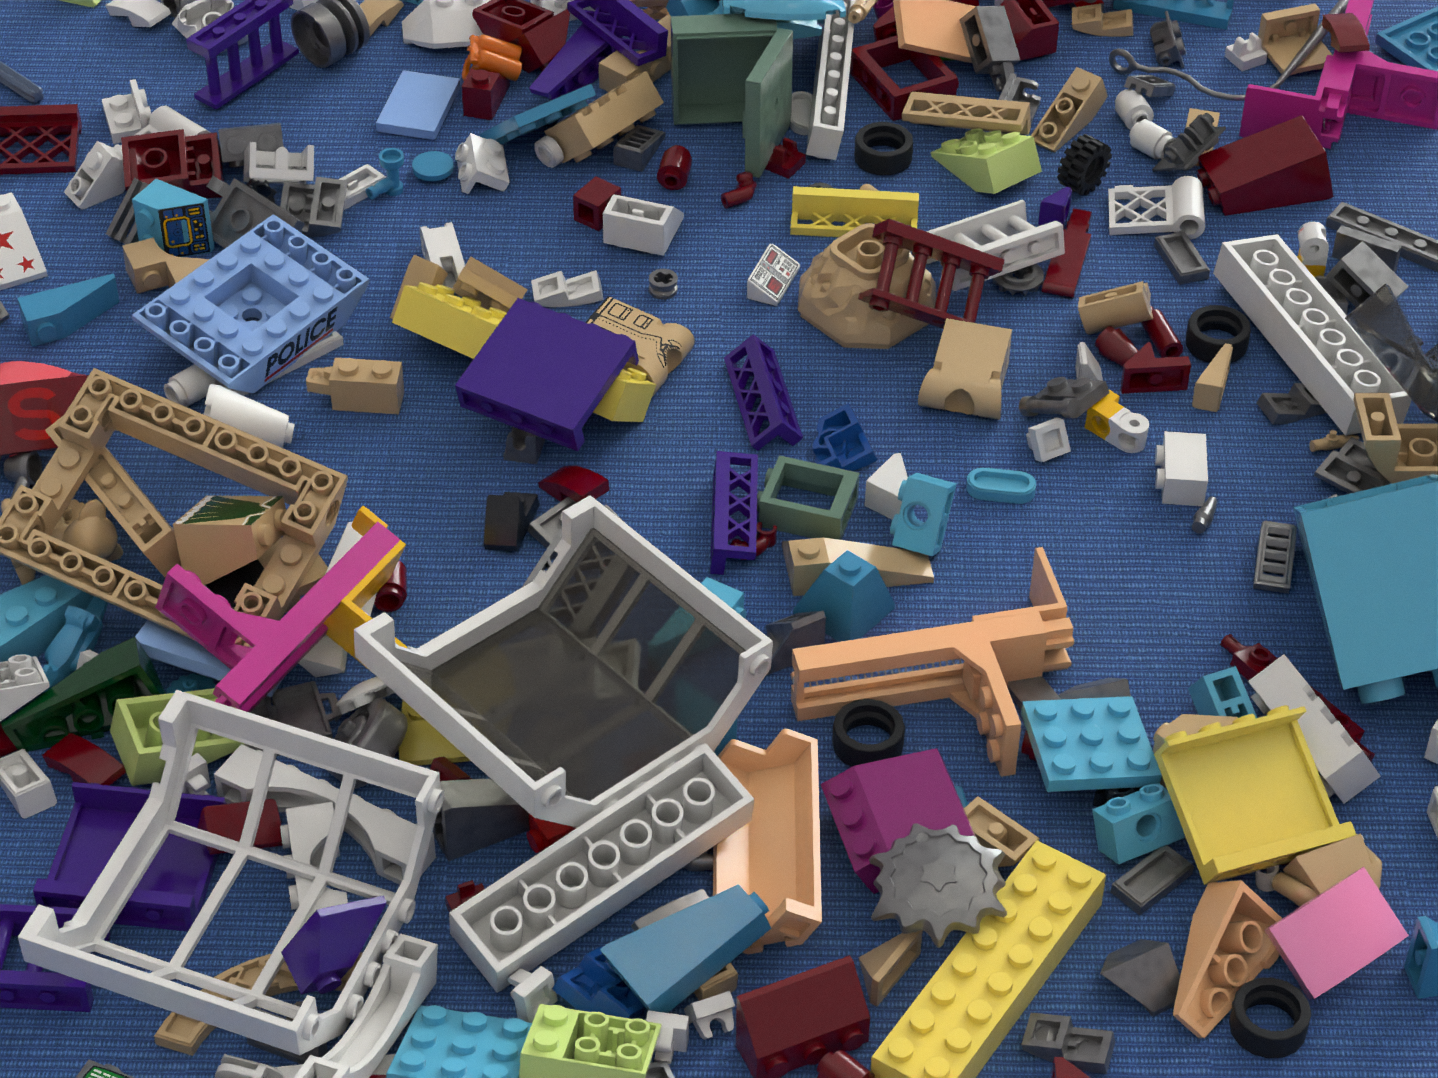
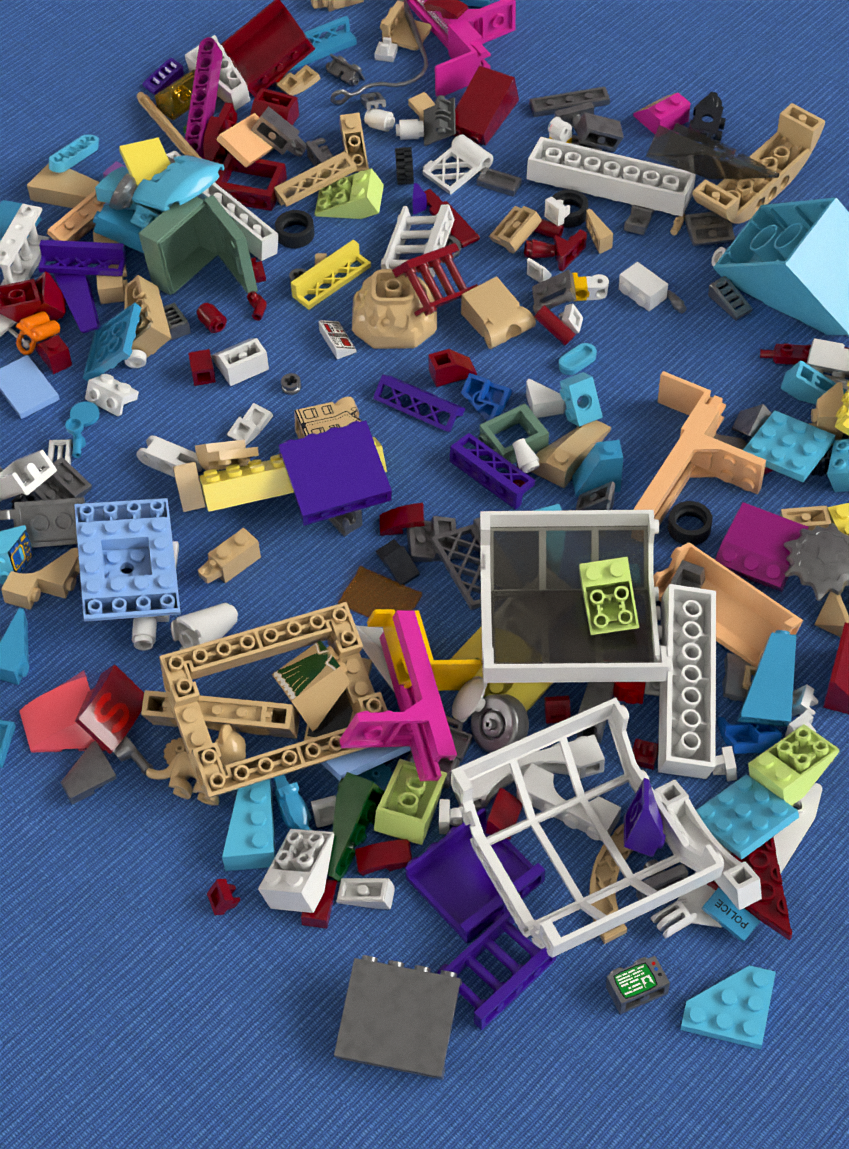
camera: 45 degrees left, 10 degrees up
none -> clear orange piece [338,566,422,618]
none -> dark red slope [428,349,477,387]
none -> white cone [512,438,540,473]
none -> dark red piece [534,305,576,346]
none -> white tile [544,197,570,226]
none -> yellowish green slope [579,557,639,636]
none -> flat silver panel [671,560,705,589]

